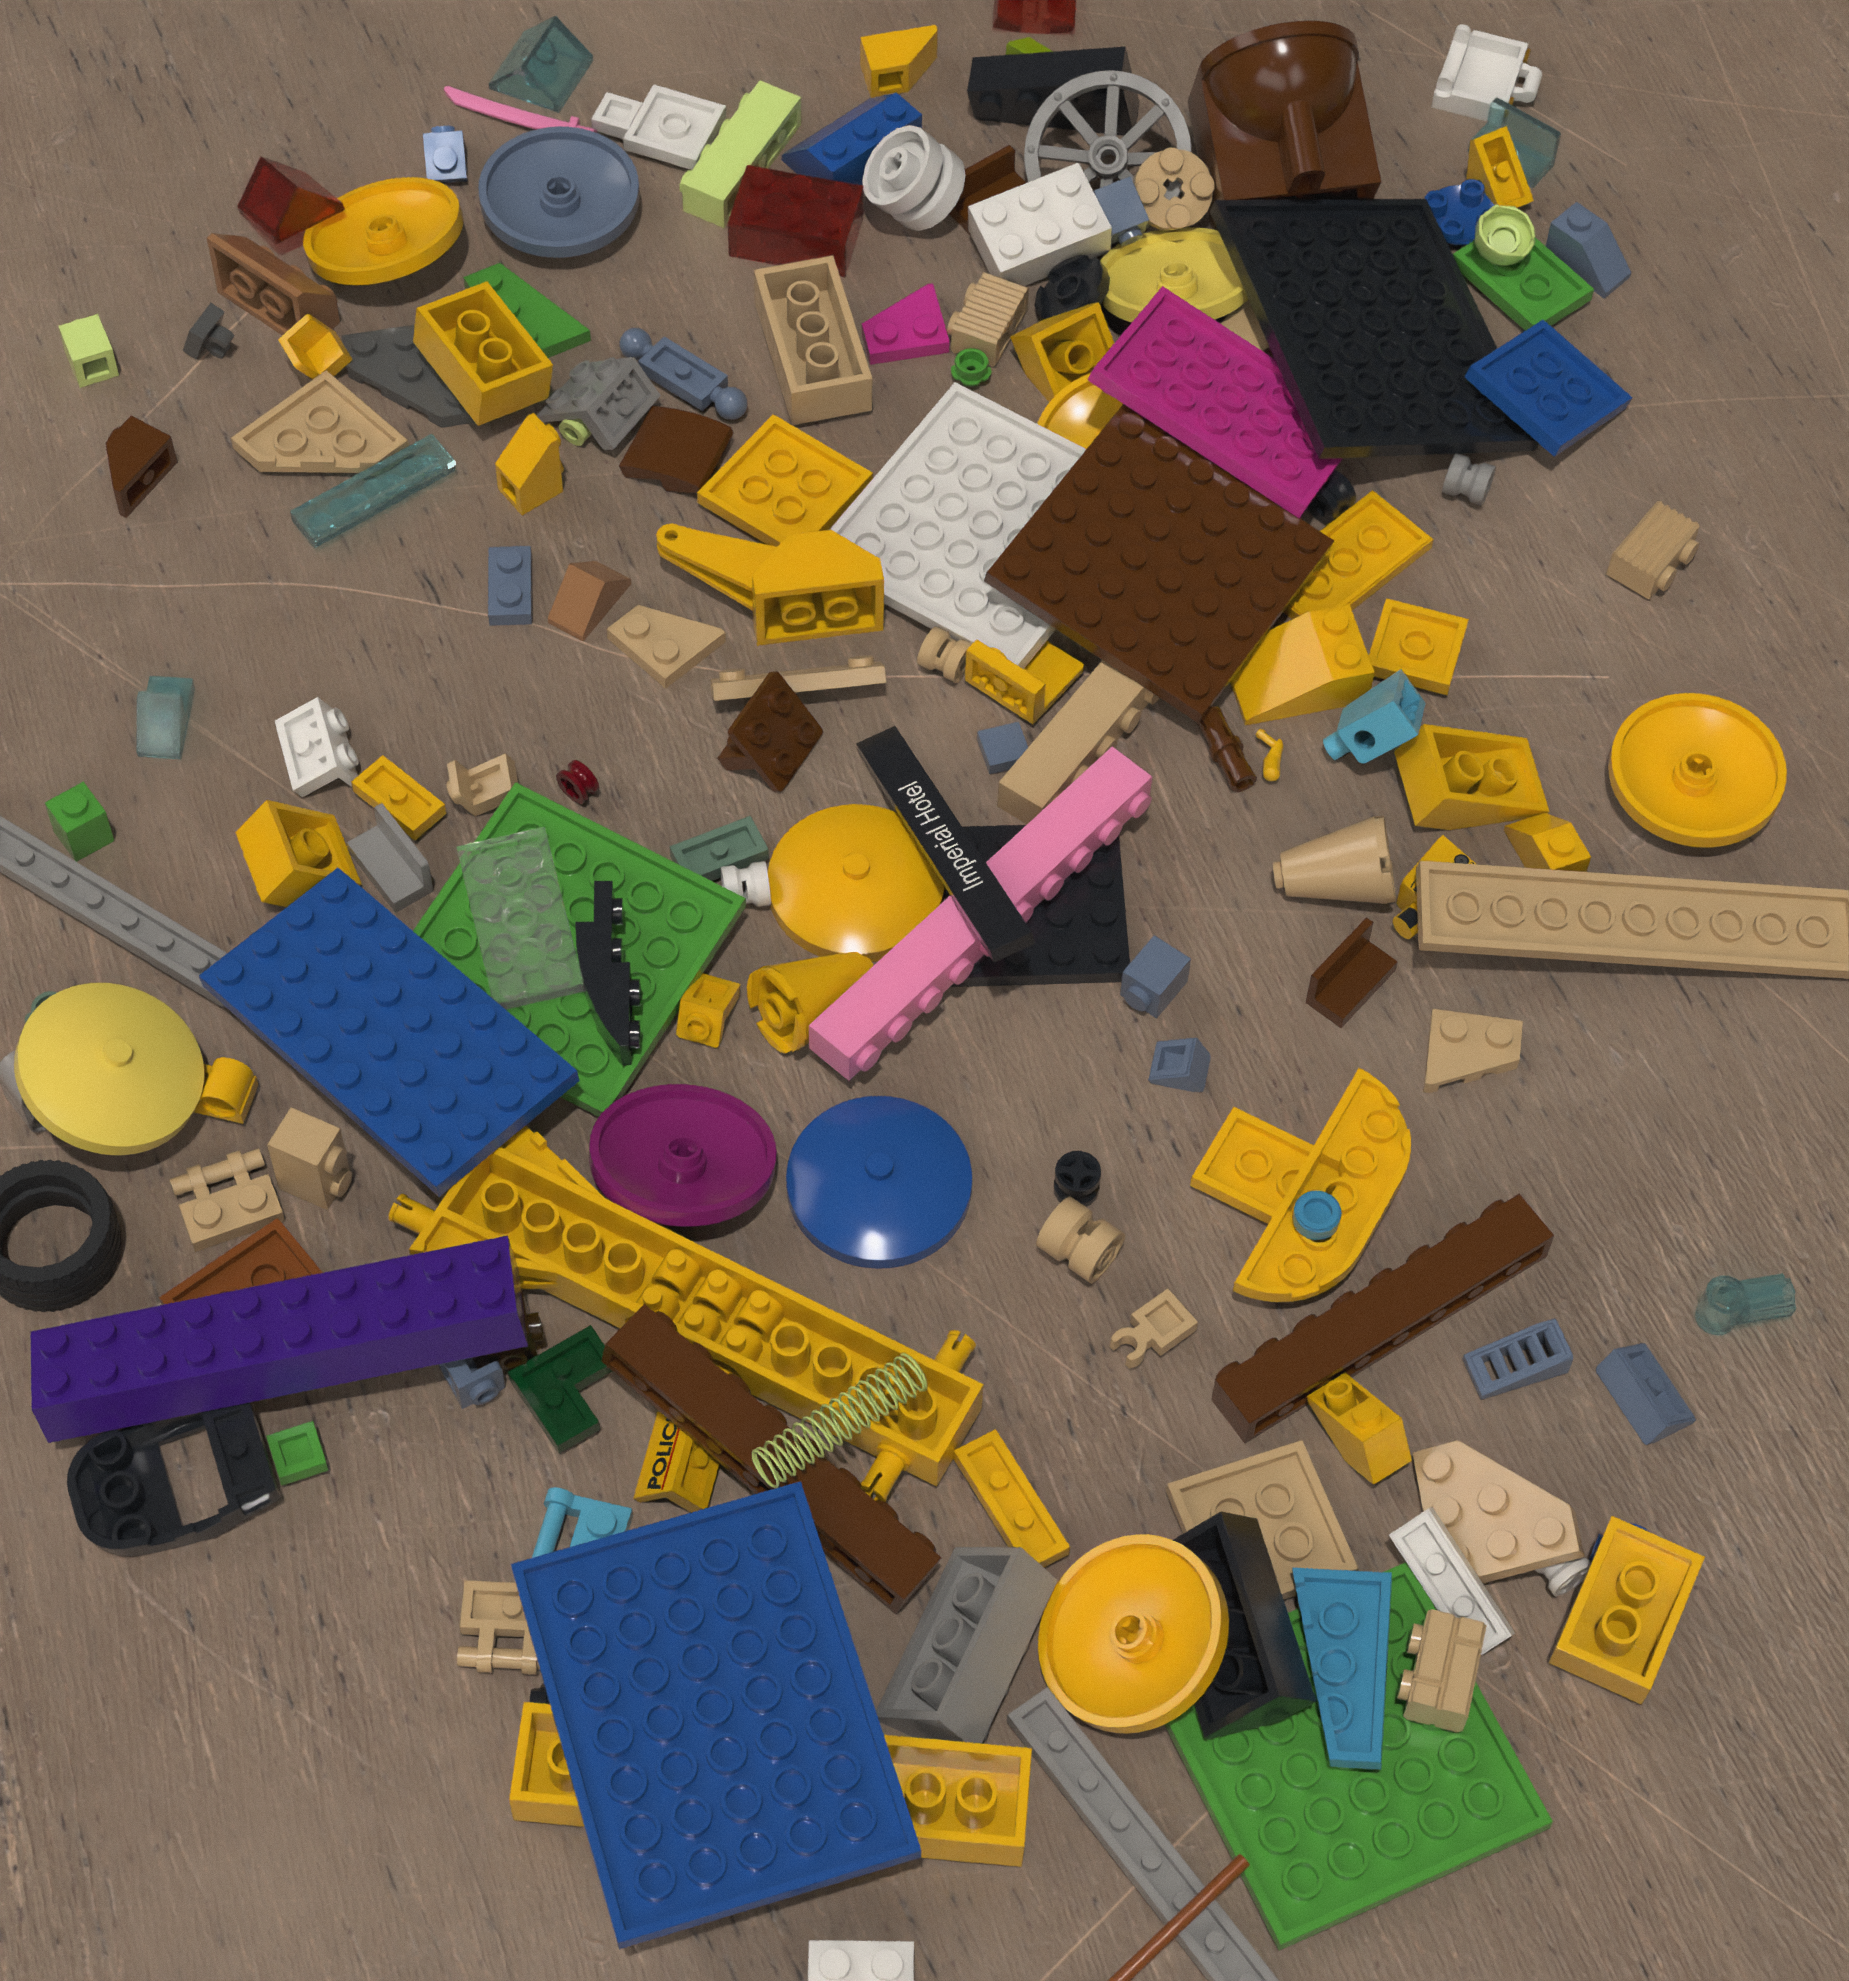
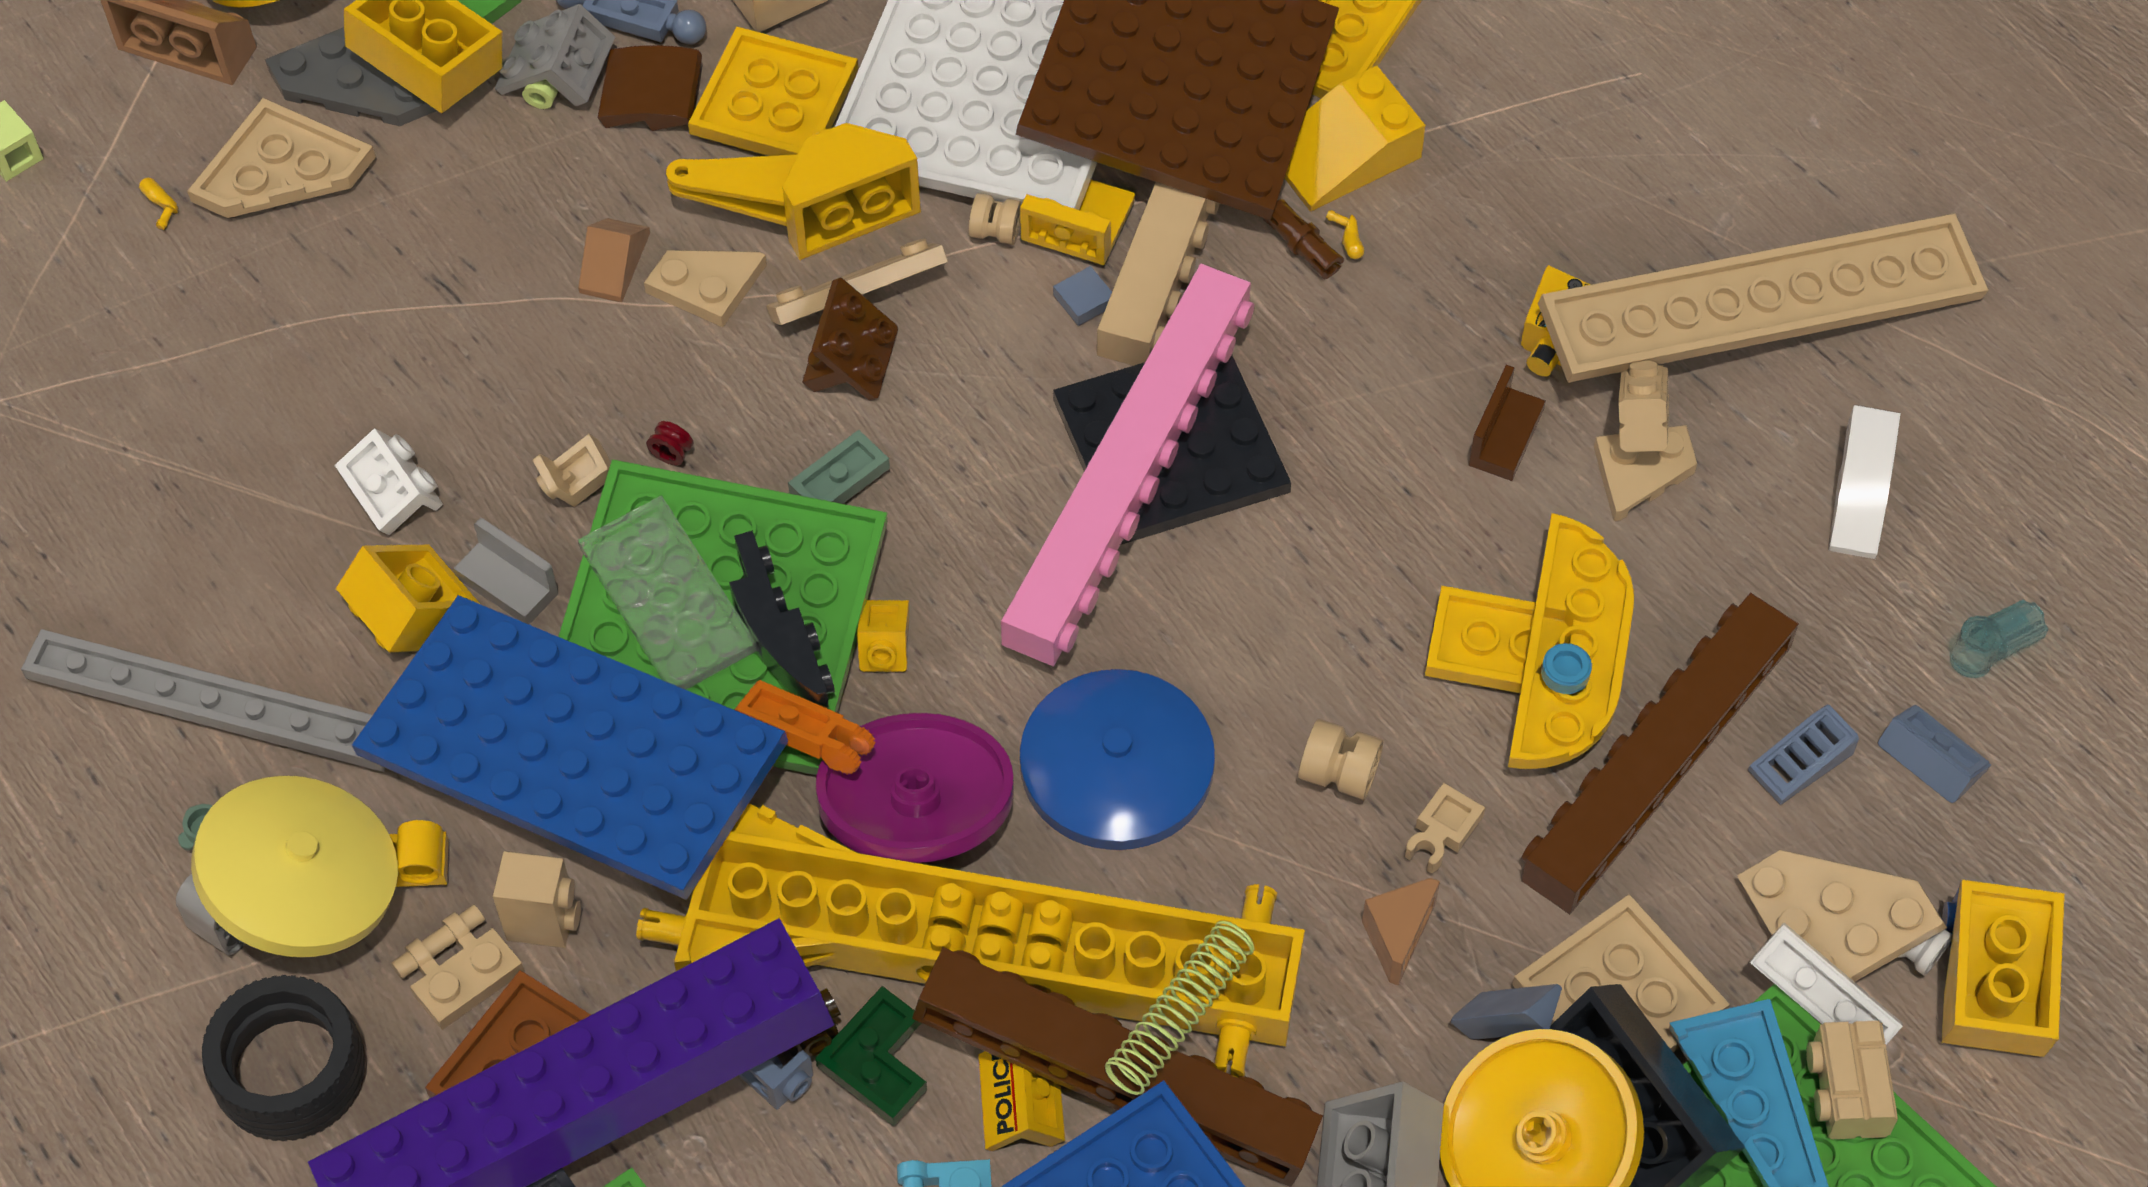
camera: 15 degrees left, 0 degrees up
bright green brick [45,781,114,862] -> none
reddish brown slope [105,415,177,518] -> none
clear light blue slope [136,676,195,760] -> none
dark grey tile [183,303,234,360] -> none
yellow panel [278,314,353,379] -> none
clear light blue plate [290,434,456,548] -> none
yellow plate [351,755,446,841] -> none
sand blue plate [488,546,532,626] -> none
yellow slope [495,412,564,516] -> none
white wheel [720,861,771,907] -> none
yellow cone [747,951,874,1054] -> none
yellow dish [768,804,945,962] -> none
black tile [856,726,1035,962] -> none
yellow plate [953,1429,1070,1568] -> none
black wheel [1053,1151,1101,1207] -> none
sand blue brick [1120,935,1191,1019] -> none
sand blue slope [1148,1038,1211,1092] -> none
tan cone [1273,815,1396,904] -> none
yellow slope [1307,1373,1412,1485] -> none
medium azure torso [1323,670,1426,764] -> none
yellow plate [1369,598,1469,695] -> none
yellow slope [1394,724,1550,830] -> none
yellow slope [1504,812,1591,872] -> none
yellow dish [1608,693,1787,848] -> none
none -> yellow piece [139,177,178,230]
none -> orange hinge [734,680,876,775]
none -> medium nougat slope [1362,878,1440,986]
none -> sand blue slope [1451,984,1562,1040]
none -> tan brick [1618,360,1669,452]
none -> white slope [1828,405,1901,559]

